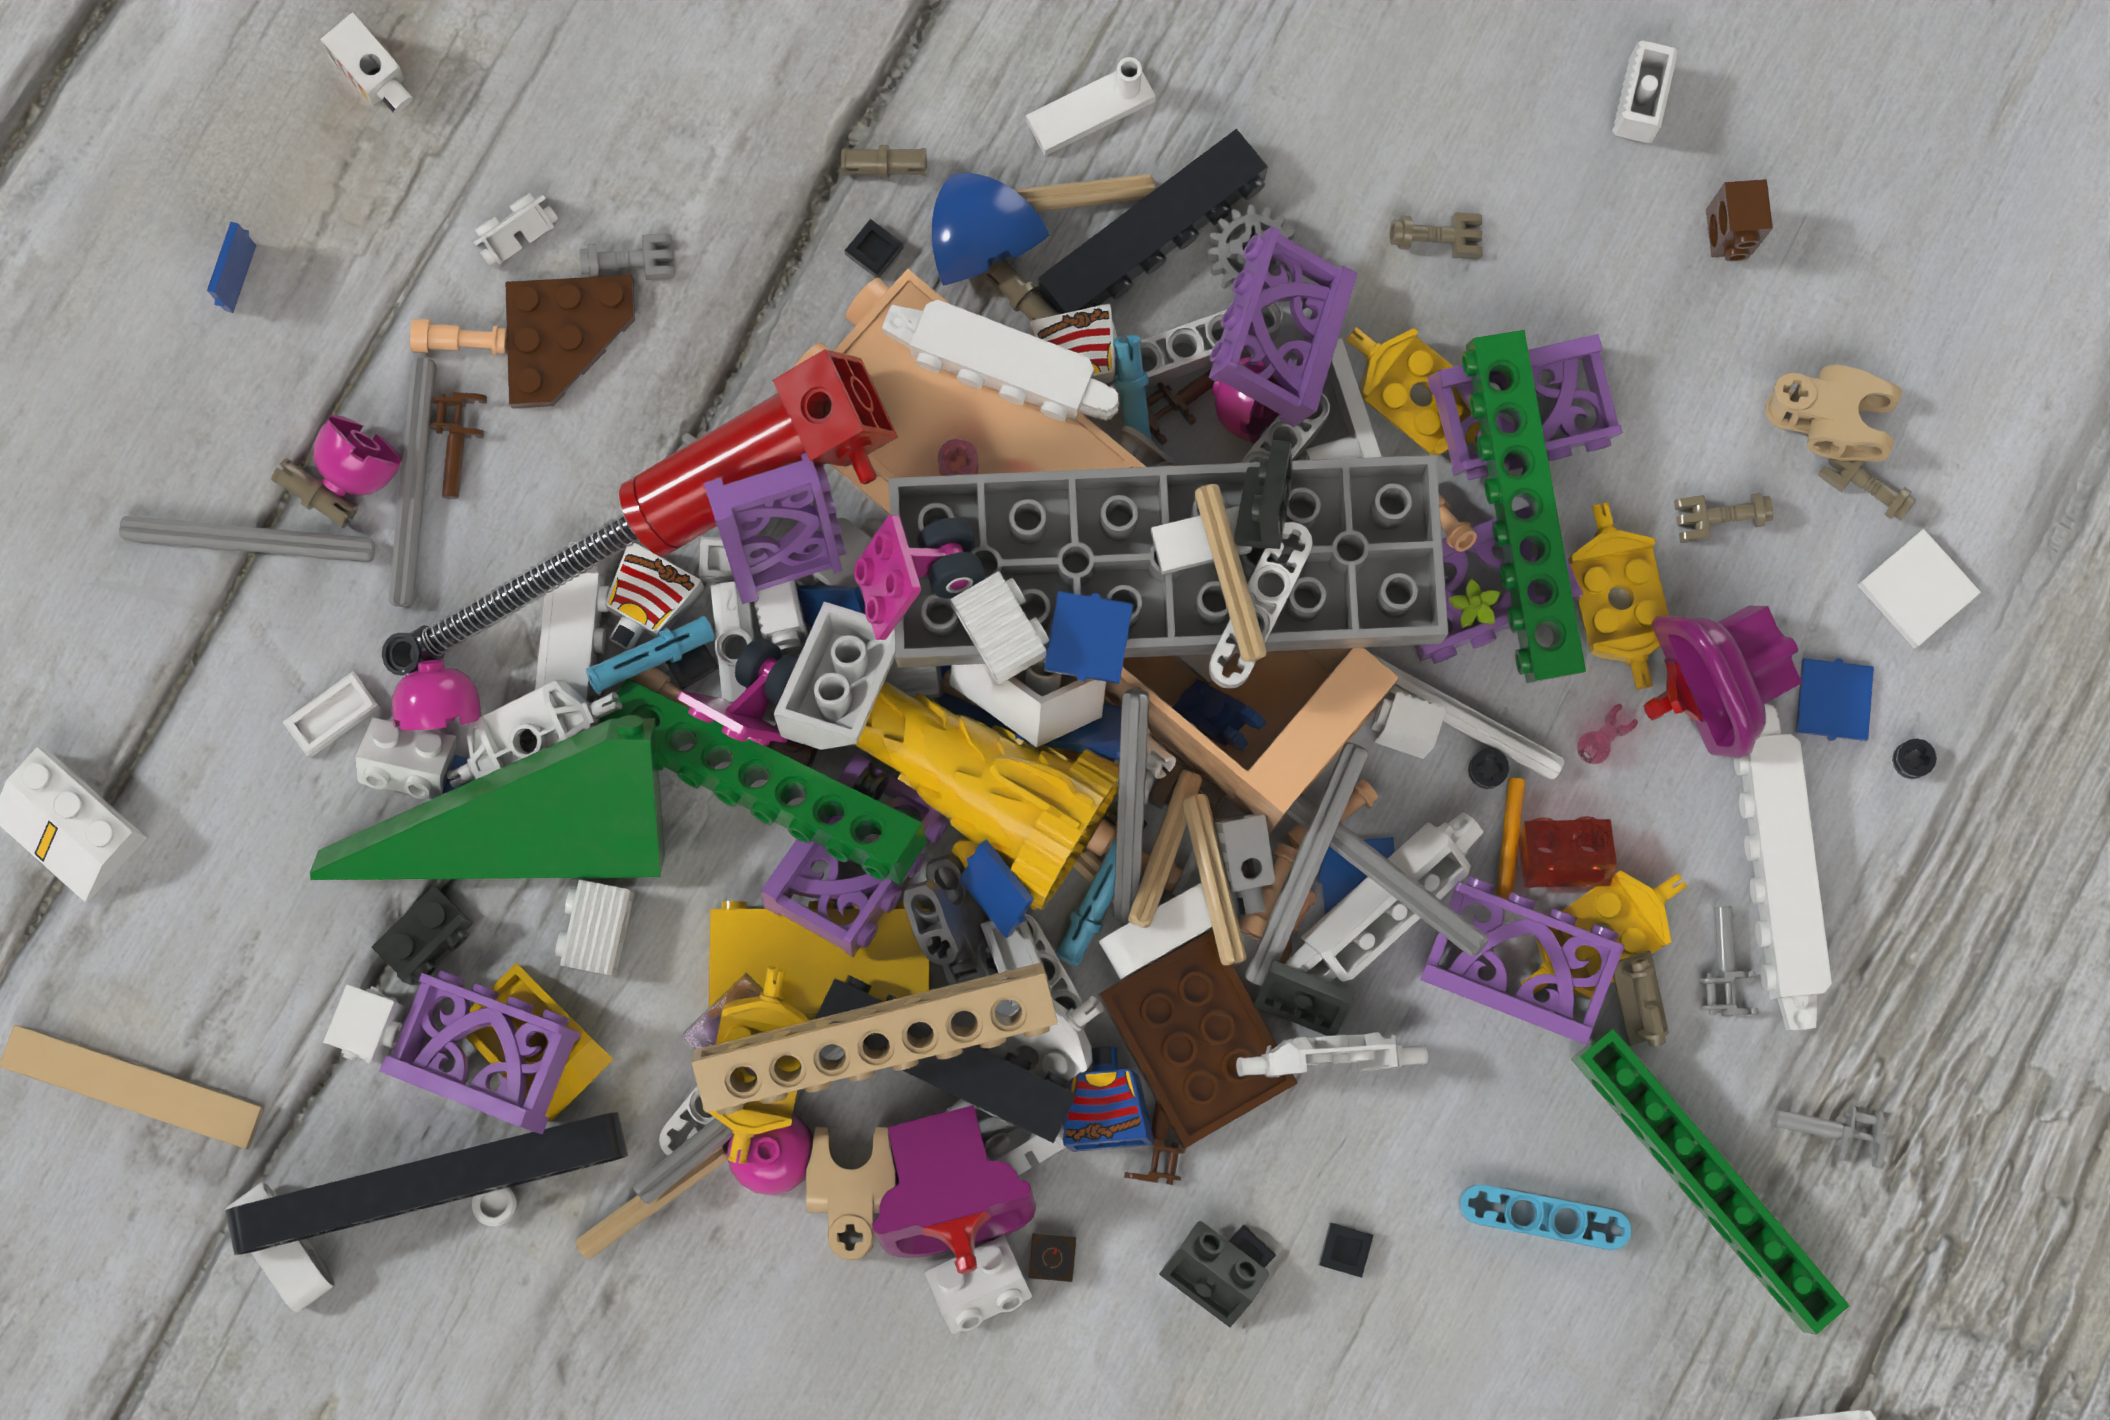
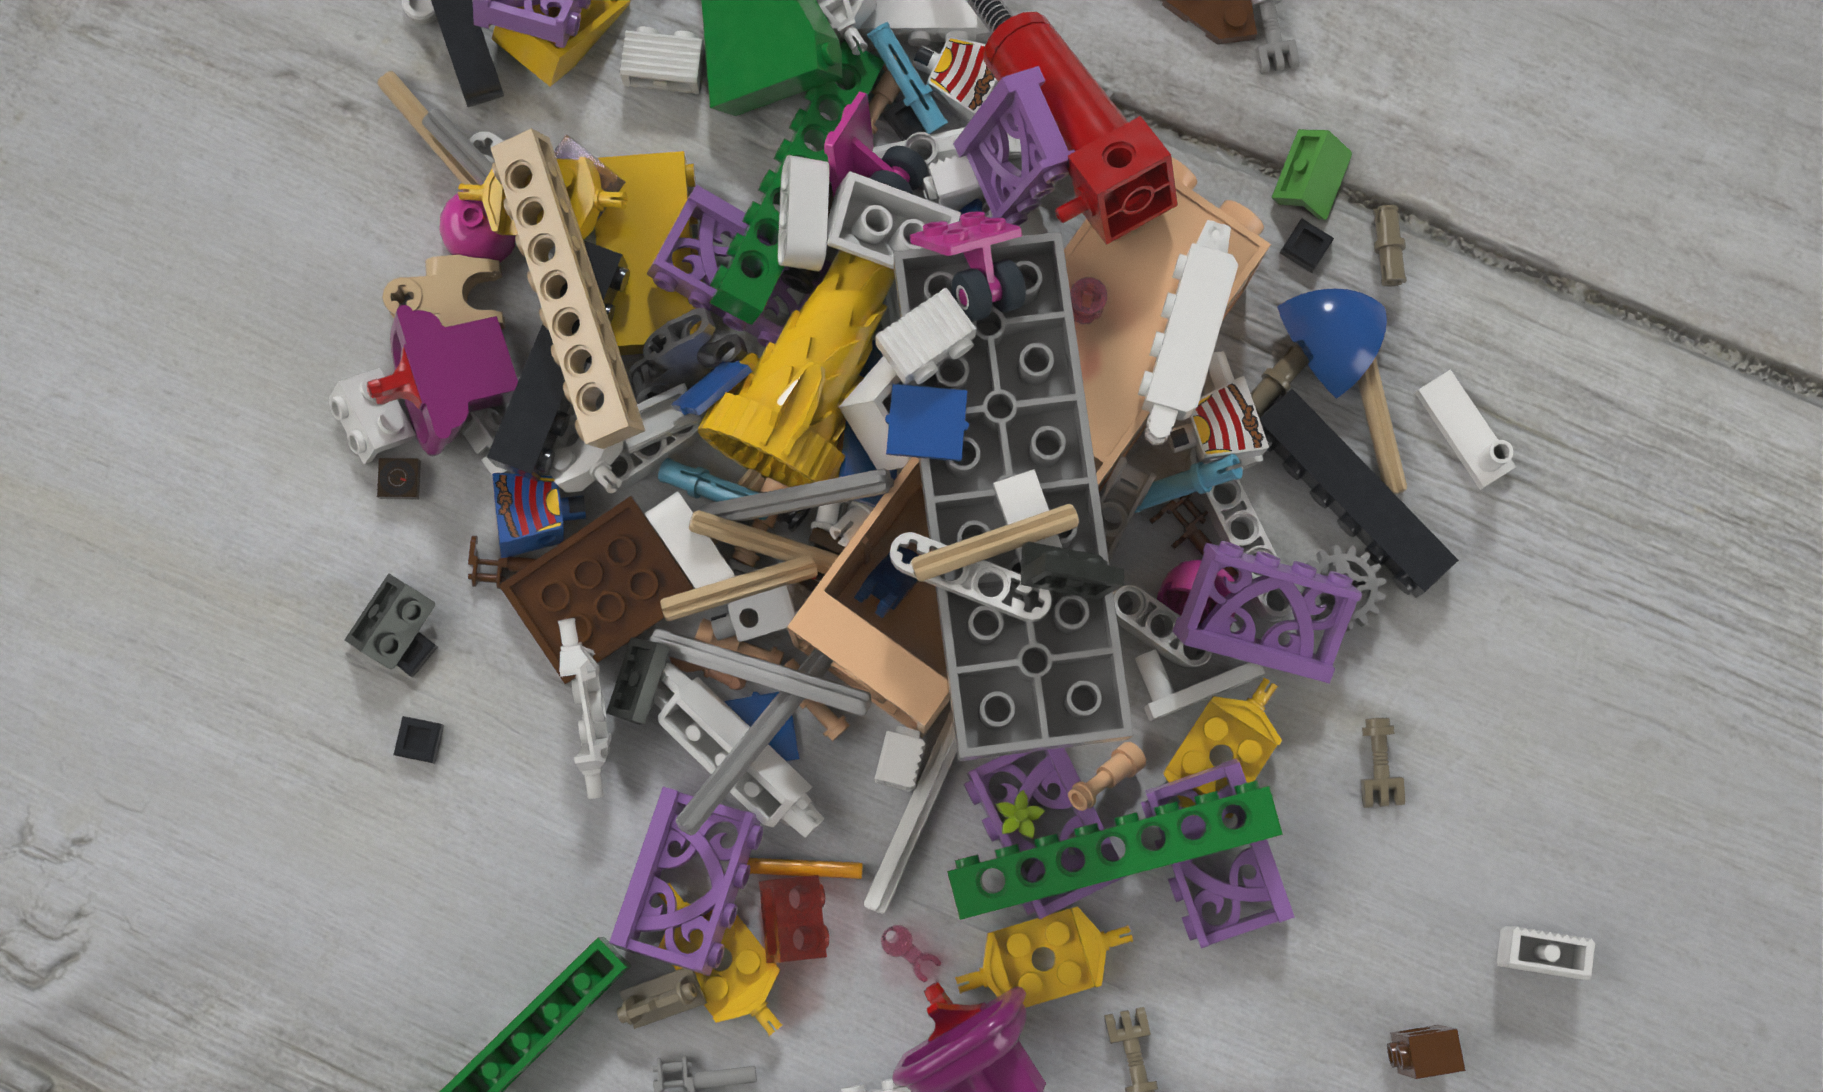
camera: 85 degrees right, 0 degrees up
medium azure beam [1459,1185,1631,1250] -> none
black bush [1468,749,1509,789] -> none
none -> white beam [778,155,829,271]
none -> bright green panel [1271,129,1352,220]

